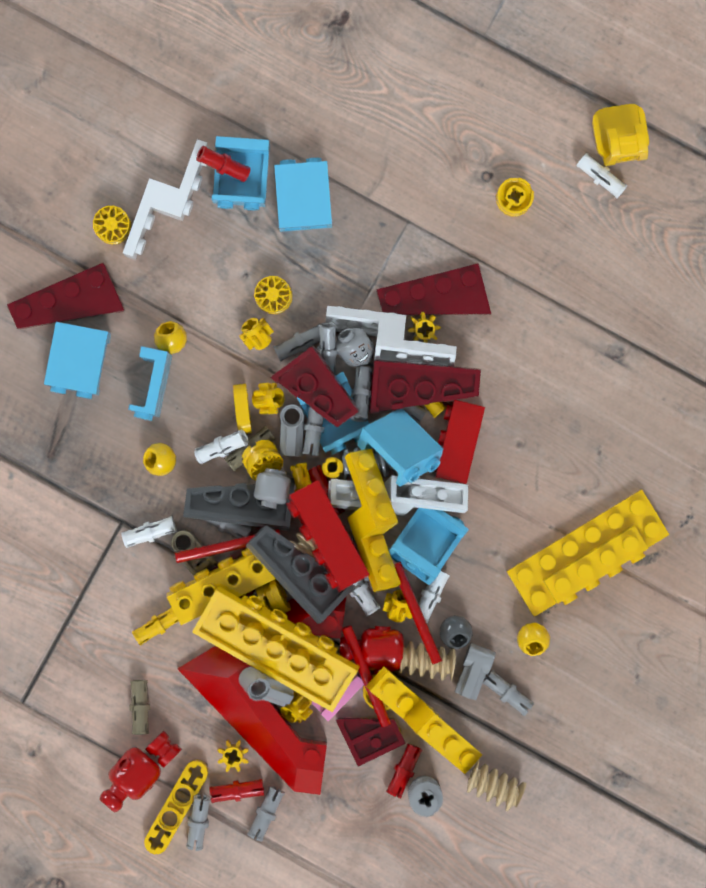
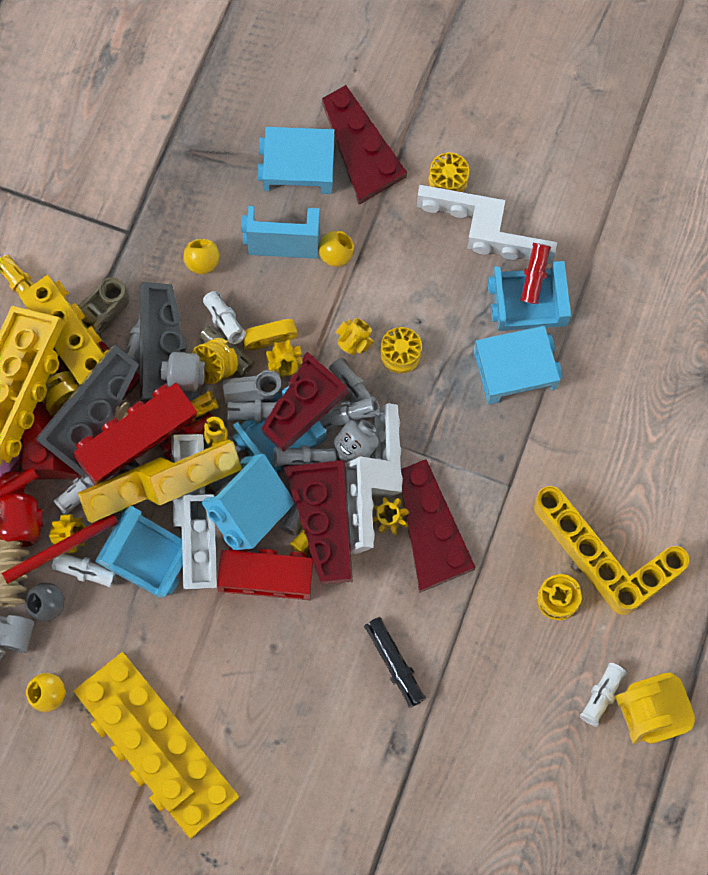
camera: 80 degrees right, 15 degrees down
white pin [121,516,177,548] -> none
red bar [175,529,280,563] -> none
none -> black pin [364,617,426,708]
none -> yellow beam [534,486,689,615]

